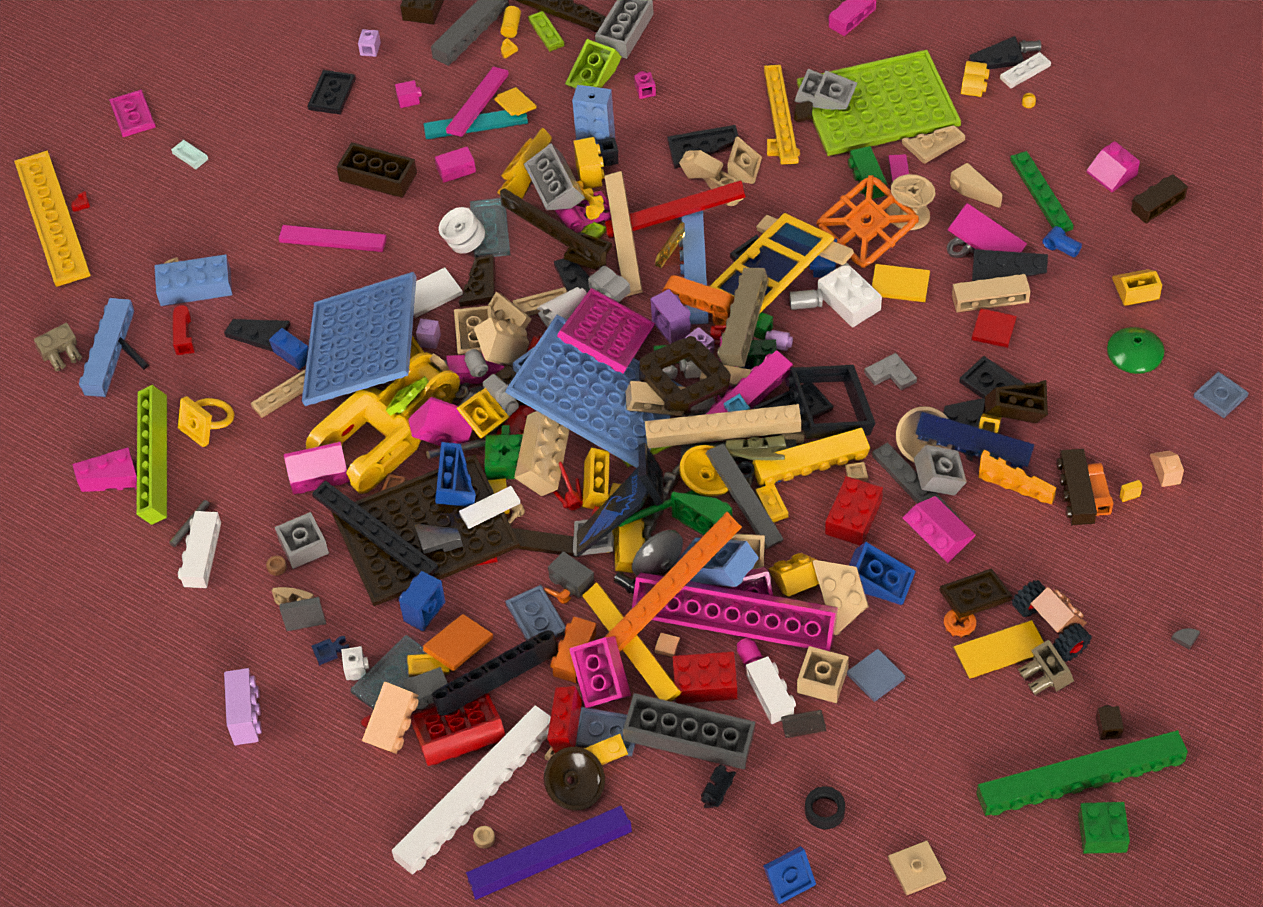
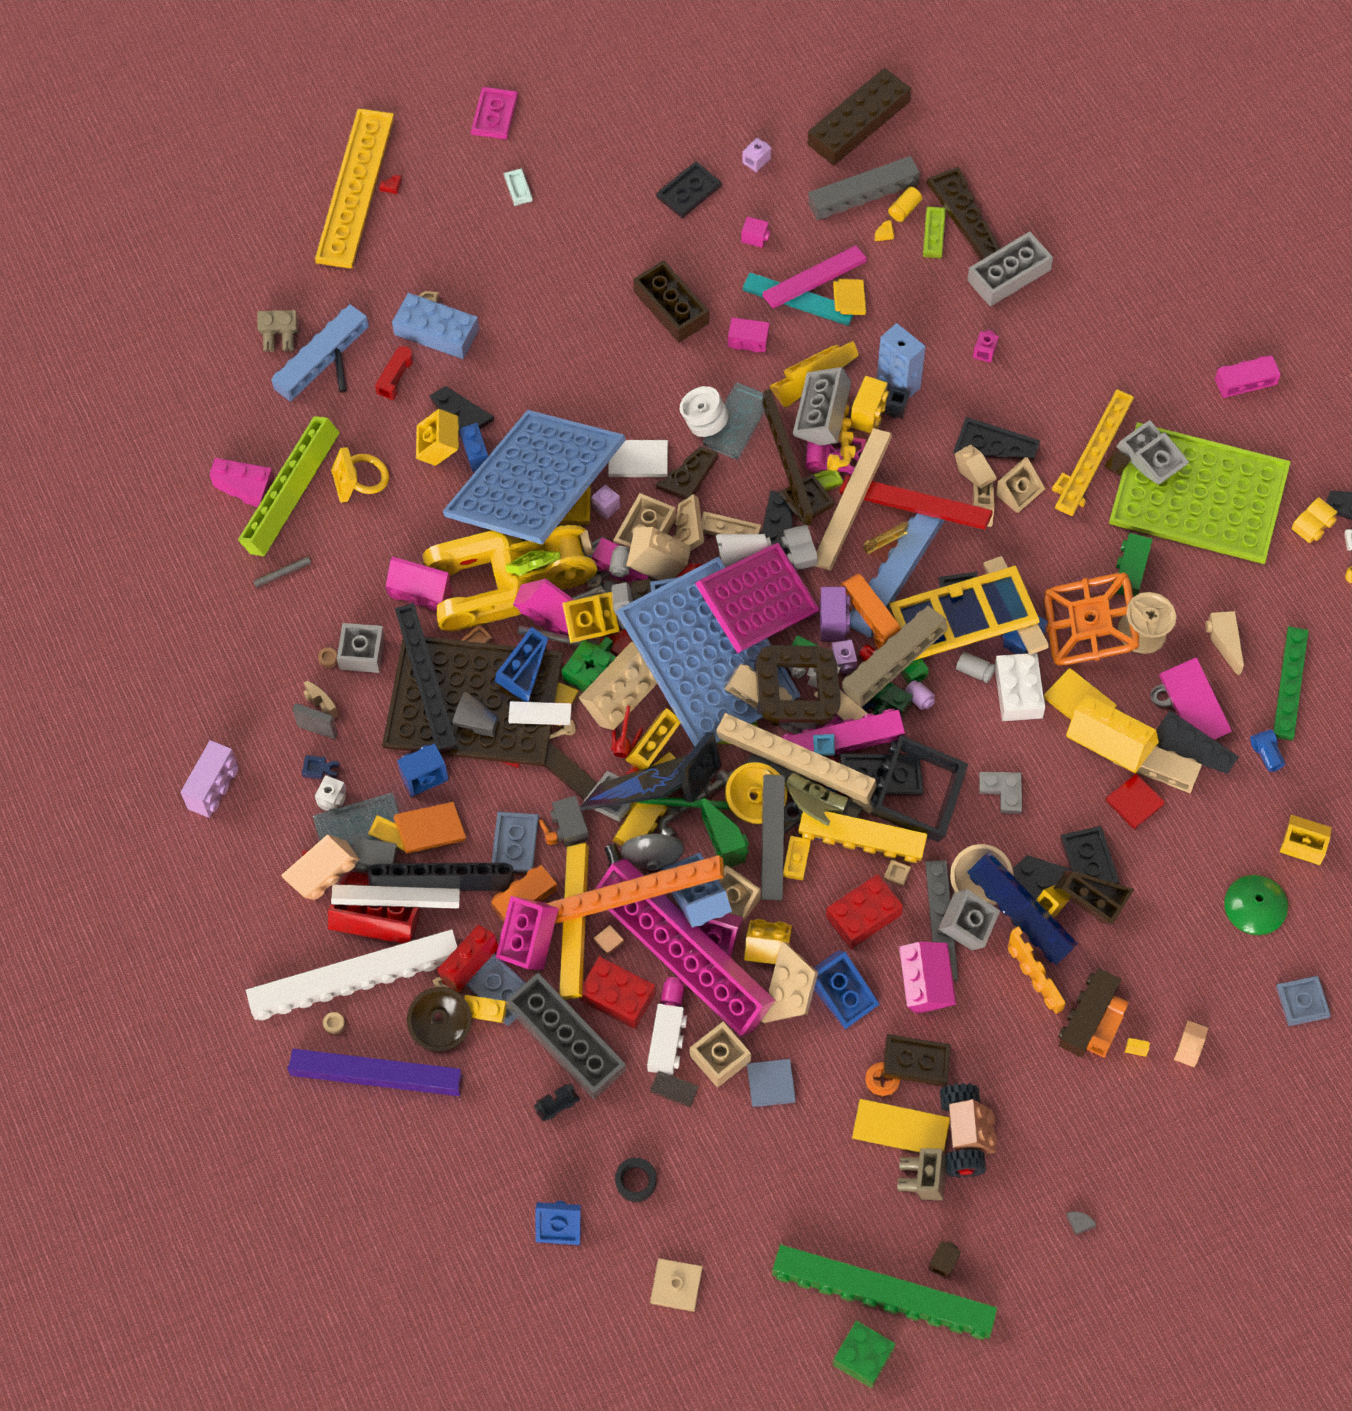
camera: 30 degrees right, 10 degrees up
white brick [178,511,221,588] -> none
tan tile [251,369,306,418] -> none
dark pink tile [279,225,387,252] -> none
lime slope [565,39,622,89] -> none
dark pink tile [888,154,909,183] -> none
tan wing [902,126,965,164] -> none
none -> white tile [331,885,460,908]
none -> yellow brick [416,409,459,466]
none -> yellow slope [1066,694,1158,773]

